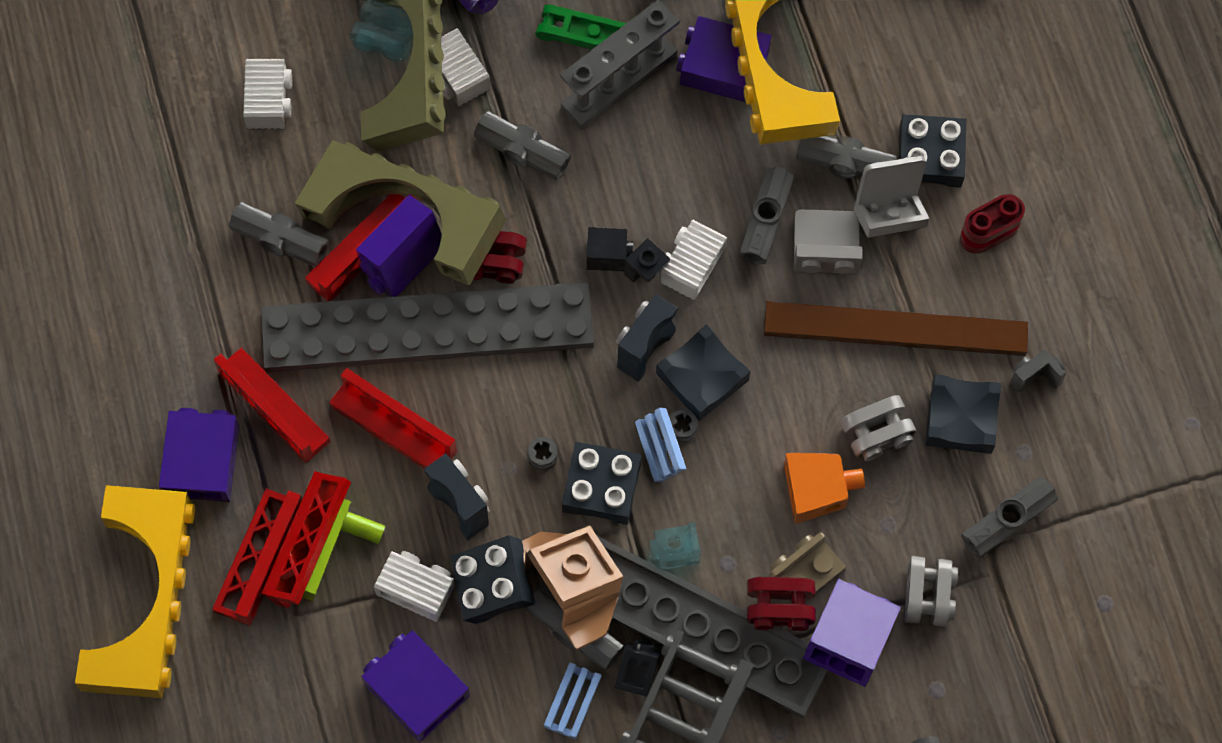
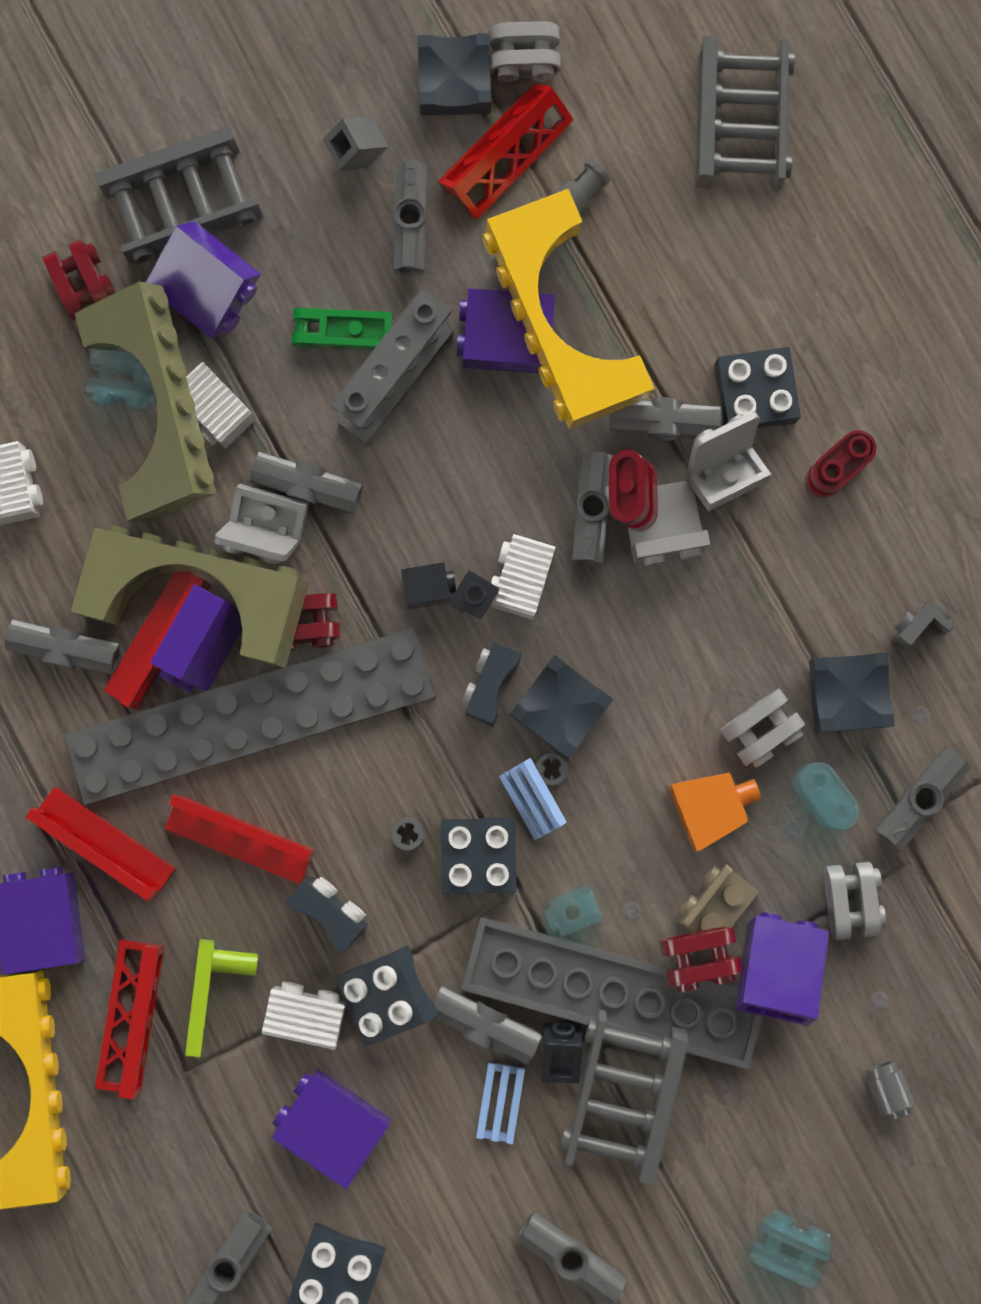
camera: 10 degrees left, 15 degrees up
red fence [261,471,351,609] -> none
medium nougat piece [522,525,623,650] -> none
reddish brown tile [764,301,1028,356] -> none
none -> light grey bracket [214,484,309,564]
none -> dark red brick [609,450,658,531]
none -> clear light blue brick [792,762,860,830]

